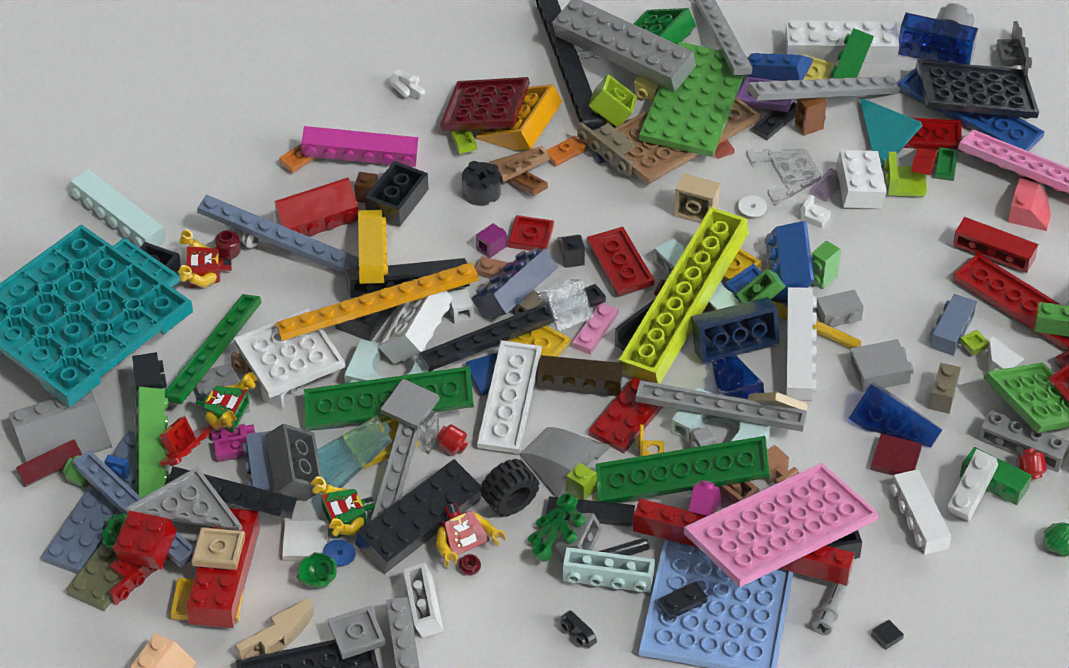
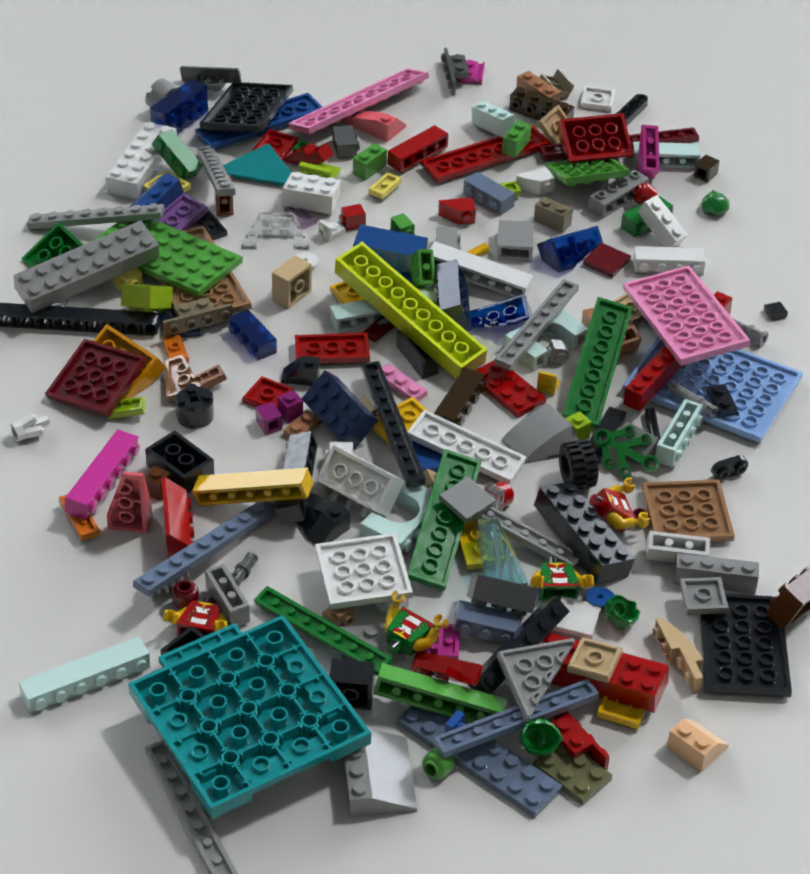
camera: 75 degrees left, 5 degrees down
dark red tile [16,439,82,487] -> none
red brick [113,510,177,570] -> none
light orange plate [276,262,479,341] -> none
clear bracket [537,279,593,331] -> none
dark pink slope [689,480,722,516] -> none
tan tile [748,392,808,410] -> none
none -> coral wedge [107,471,152,534]
none -> light grey brick [205,564,250,626]
none -> clear blue brick [228,309,277,361]
none -> dark grey pin [231,552,258,587]
none -> magenta brick [277,390,303,424]
none -> dark grey brick [332,125,360,159]
none -> red brick [339,204,366,231]
none -> bright green brick [353,143,387,181]
none -> light yellow plate [369,172,401,200]
none -> red slope [438,197,476,225]
none -> medium nougat plate [642,479,735,542]
none -> light grey pin [667,380,718,418]

